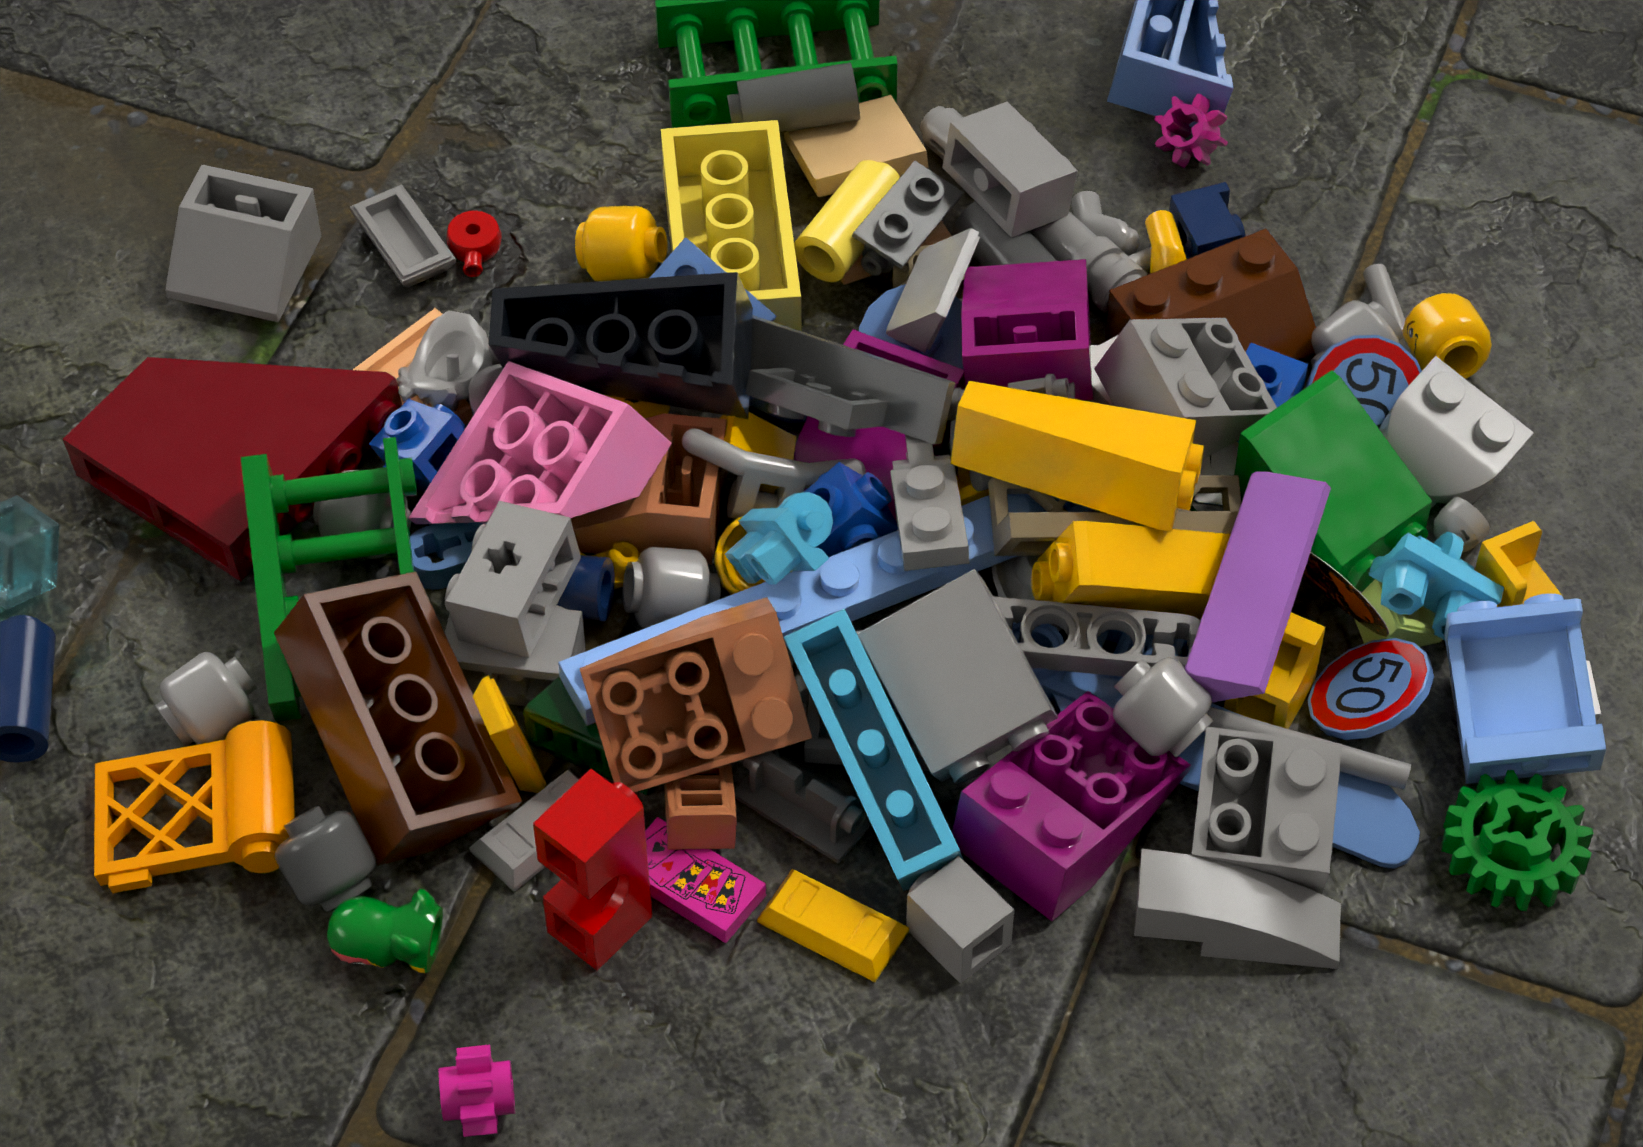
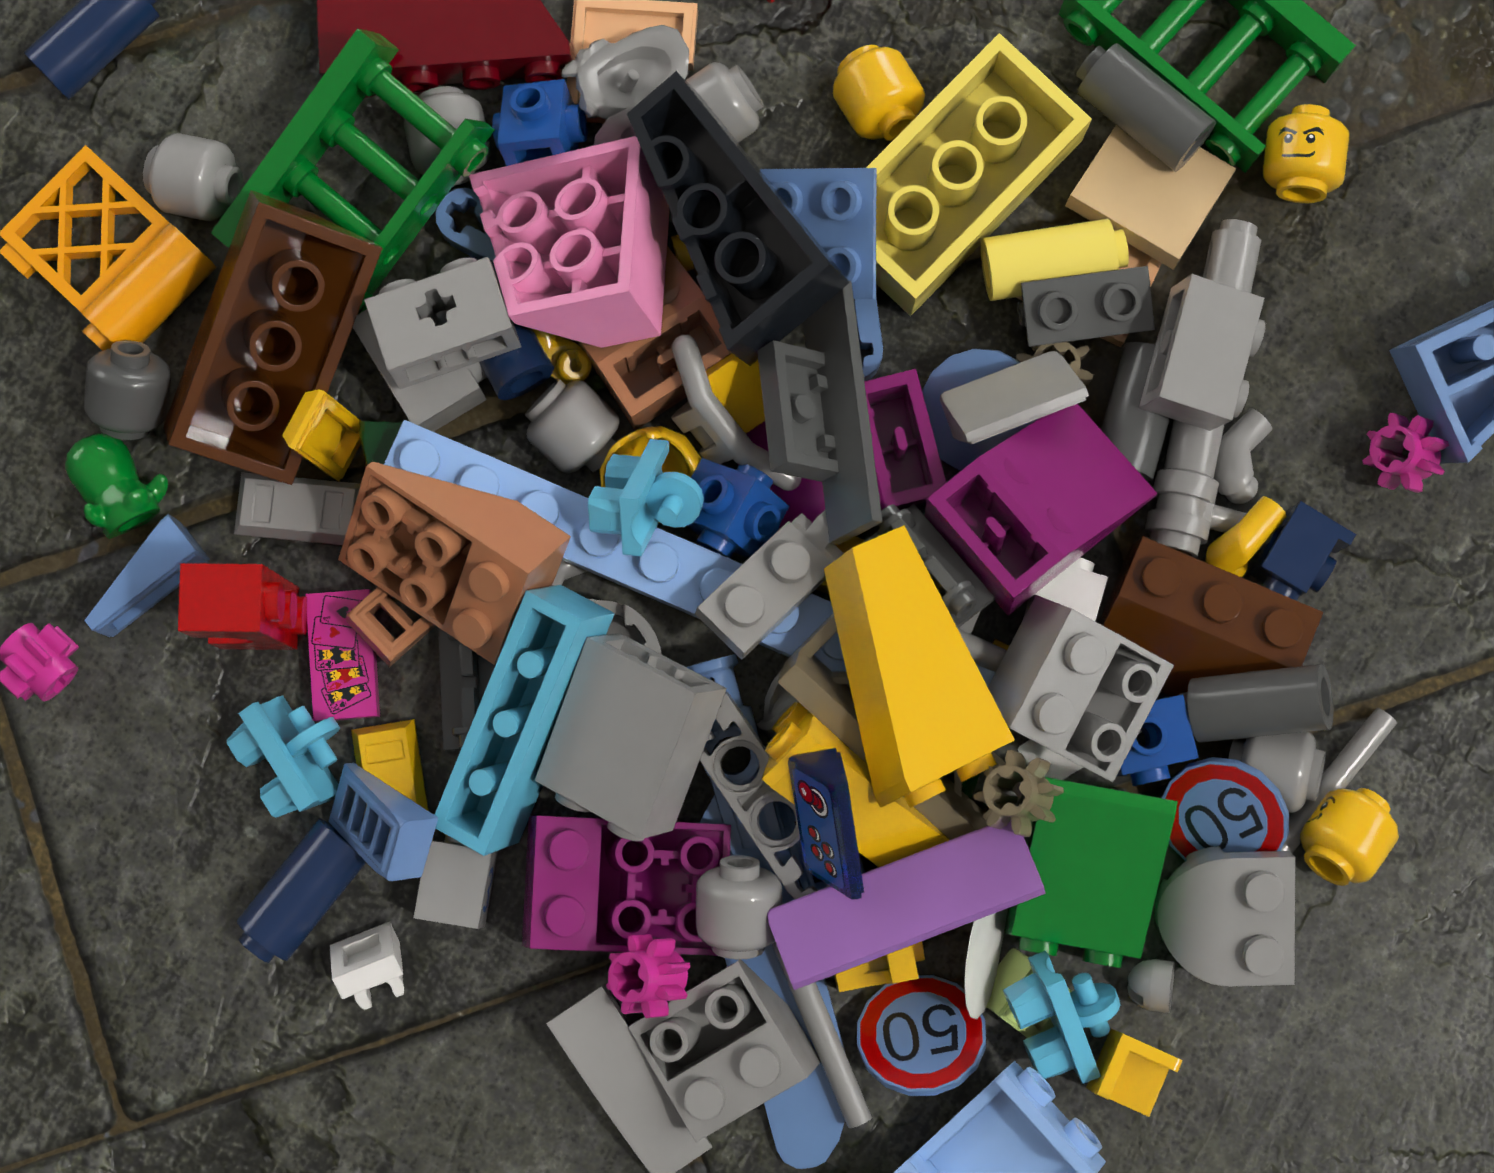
camera: 50 degrees right, 30 degrees up
none -> medium blue slope [84,514,210,637]
none -> medium azure hips [226,695,340,818]
none -> dark blue brick [236,818,366,963]
none -> medium blue slope [328,763,438,881]
none -> white tile [330,921,404,1010]
none -> dark pink gear [606,934,690,1019]
none -> slope [788,748,864,900]
none -> dark tan gear [973,750,1064,837]
none -> dark grey brick [1180,664,1334,743]
none -> yellow head [1263,104,1349,203]

